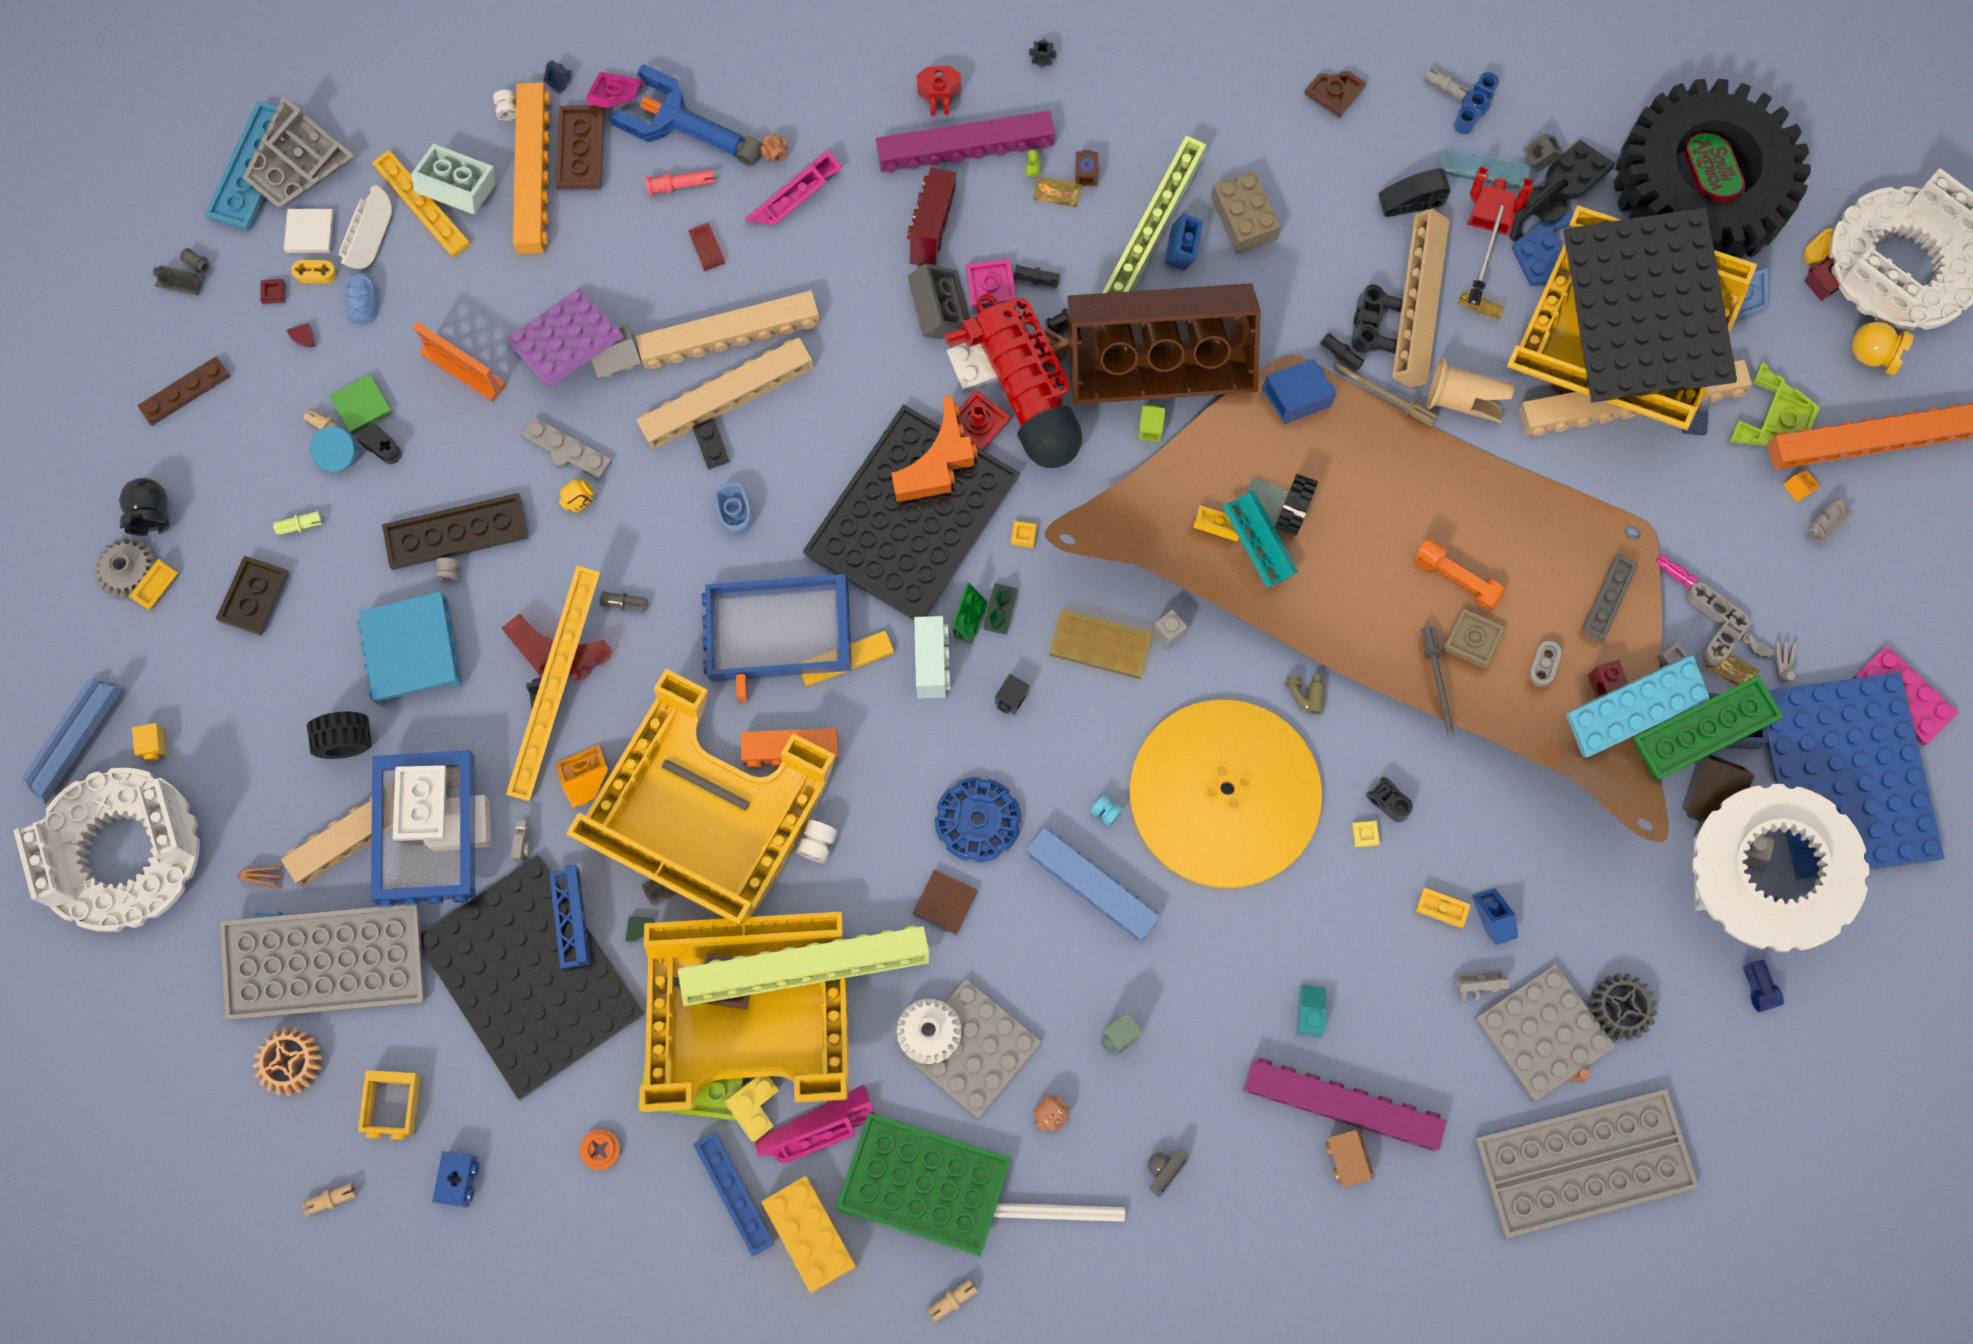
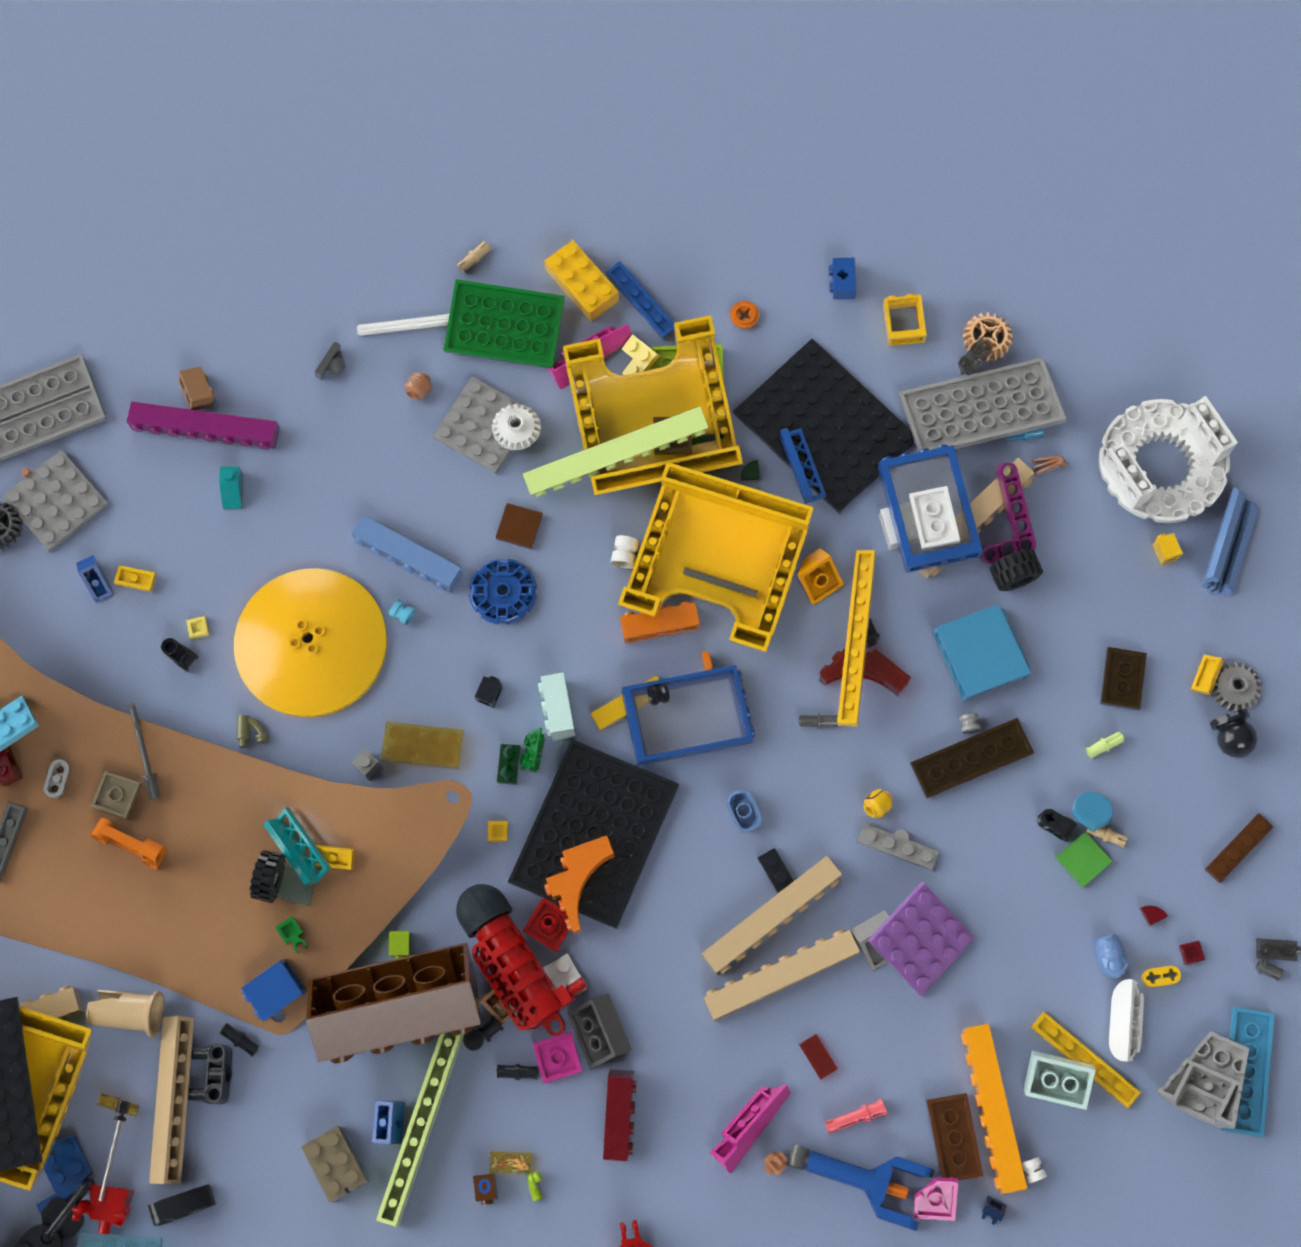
camera: 175 degrees right, 0 degrees up
white tile [284,209,334,253] -> none
tan pin [302,1182,357,1216] -> none
orange fence [413,322,506,402] -> none
light grey plate [511,818,531,863] -> none
magenta brick [876,111,1055,172] -> none
sand green brick [1101,1013,1143,1056] -> none
dark tan piece [1334,362,1438,427] -> none
light grey plate [1454,970,1509,1001] -> none
none -> green plate [275,916,308,954]
none -> black wheel [647,684,670,706]
none -> clear smoke hinge [958,337,993,375]
none -> magenta beam [979,462,1036,564]

